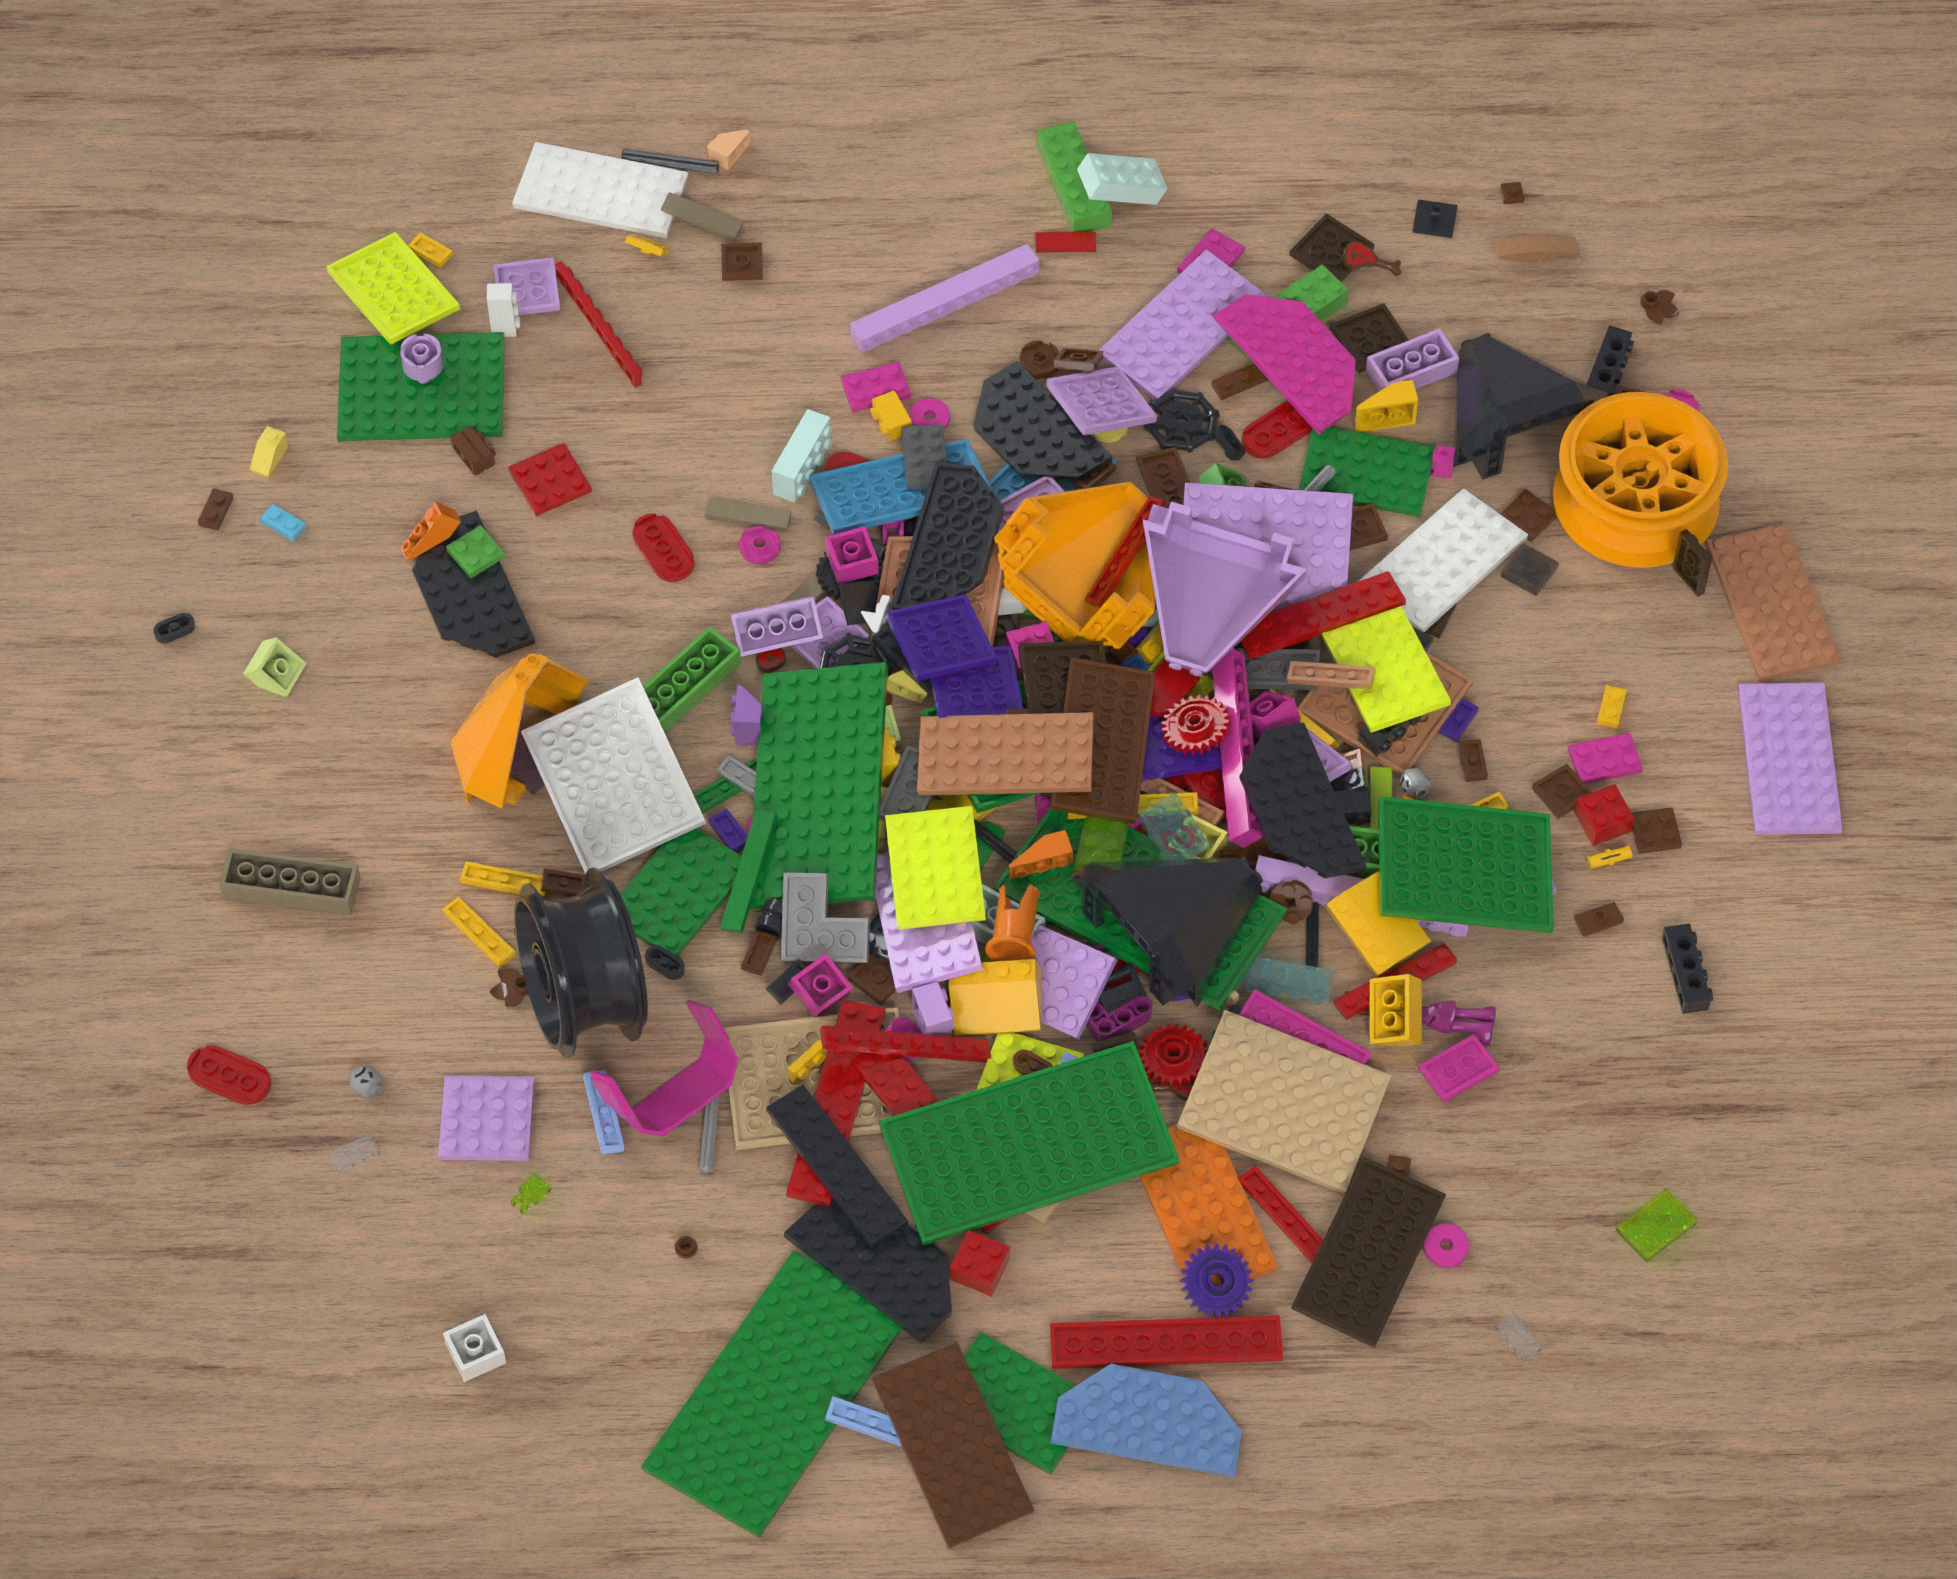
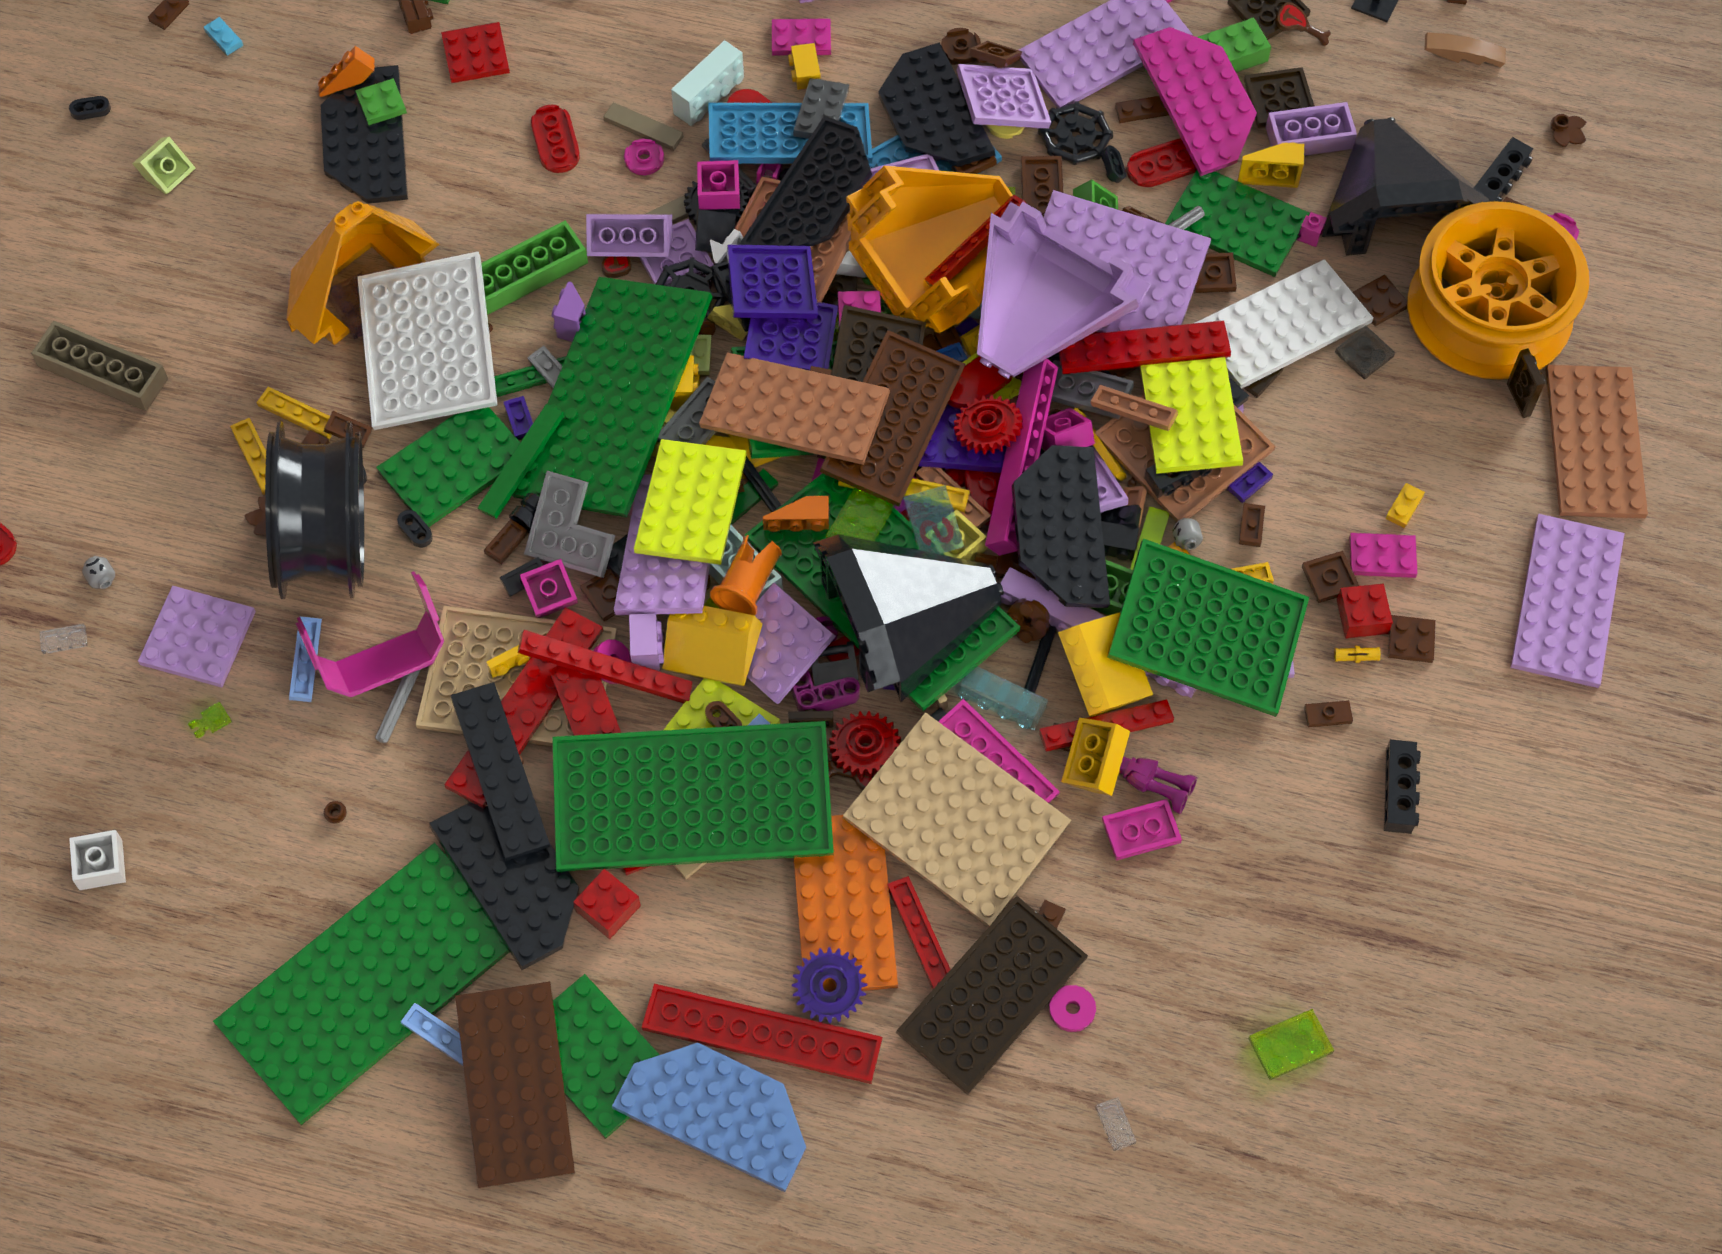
camera: 15 degrees right, 5 degrees up
dark pink tile [909,398,950,429] -> none

